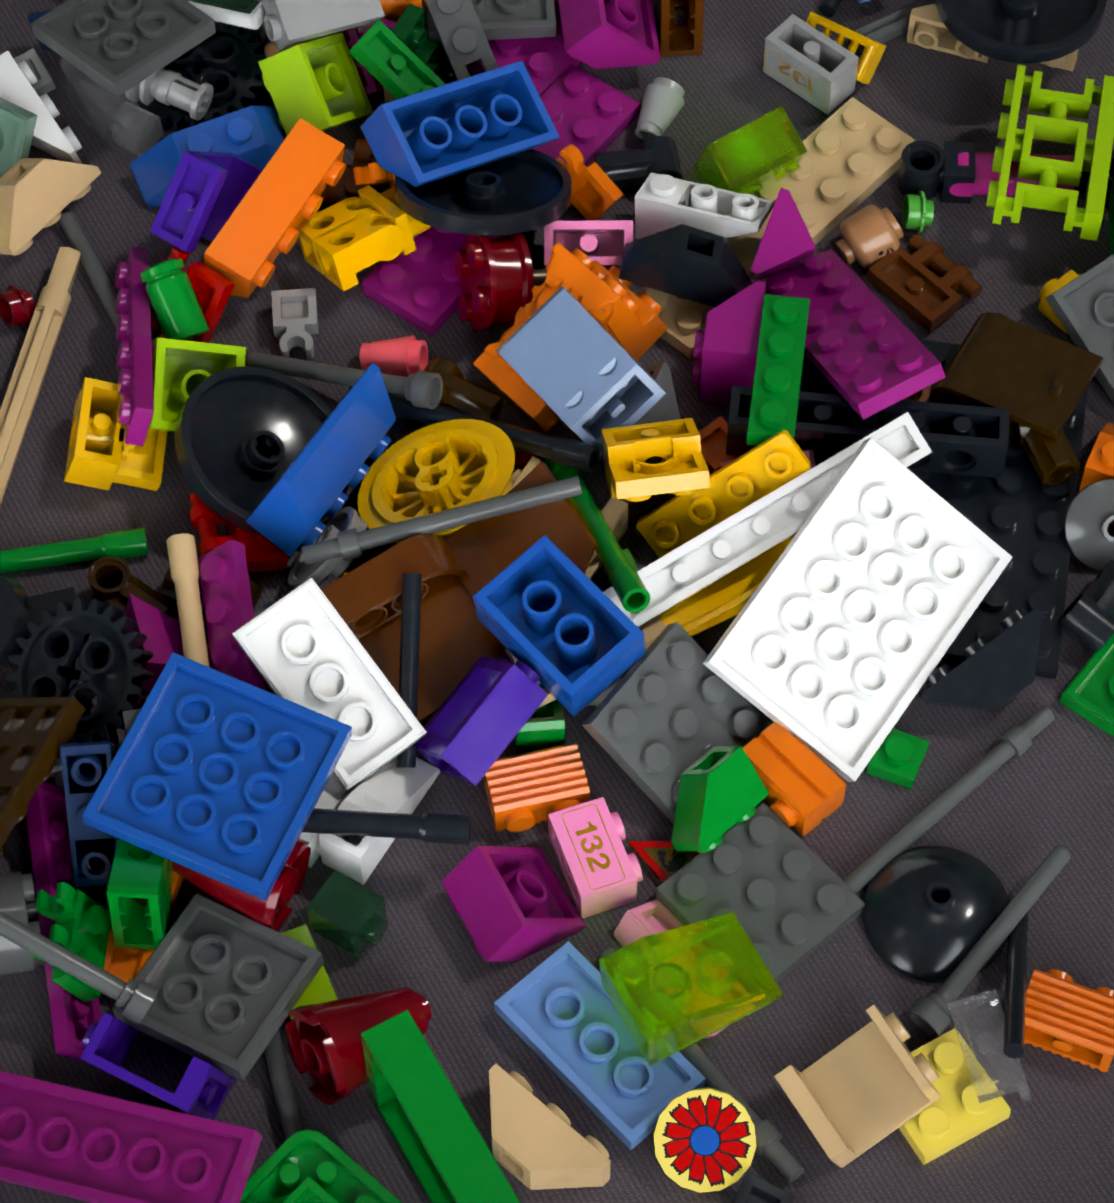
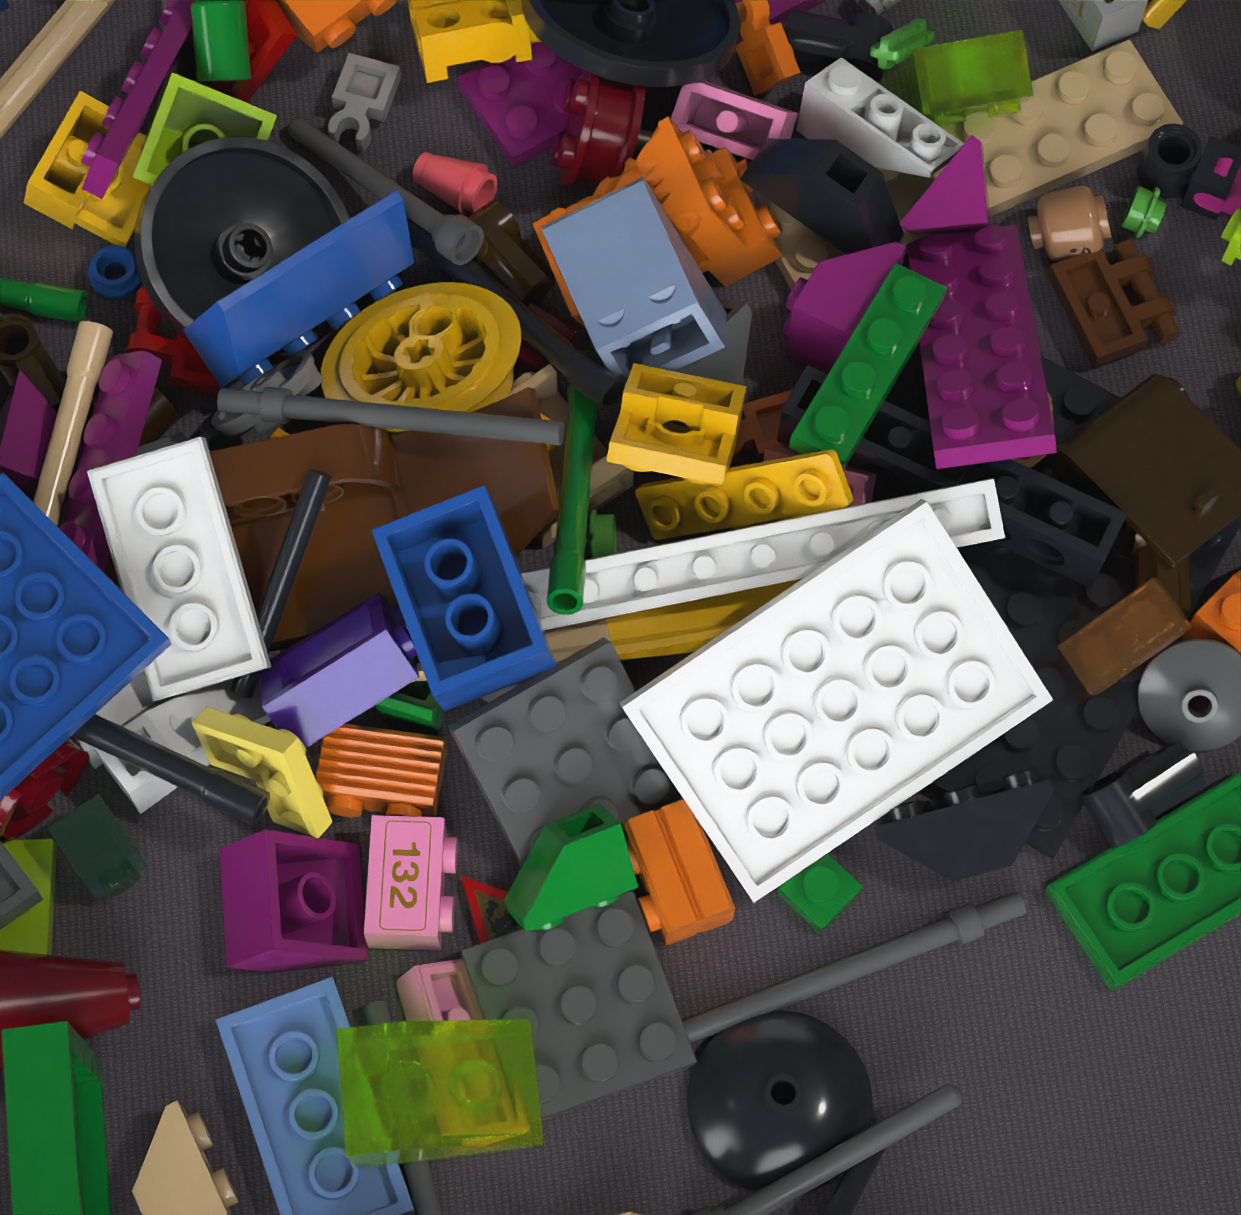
camera: 20 degrees right, 10 degrees up
none -> blue plate [88,245,142,300]
none -> light yellow plate [192,706,333,838]
none -> bright green axle [870,18,935,70]
none -> clear orange plate [1057,577,1193,696]

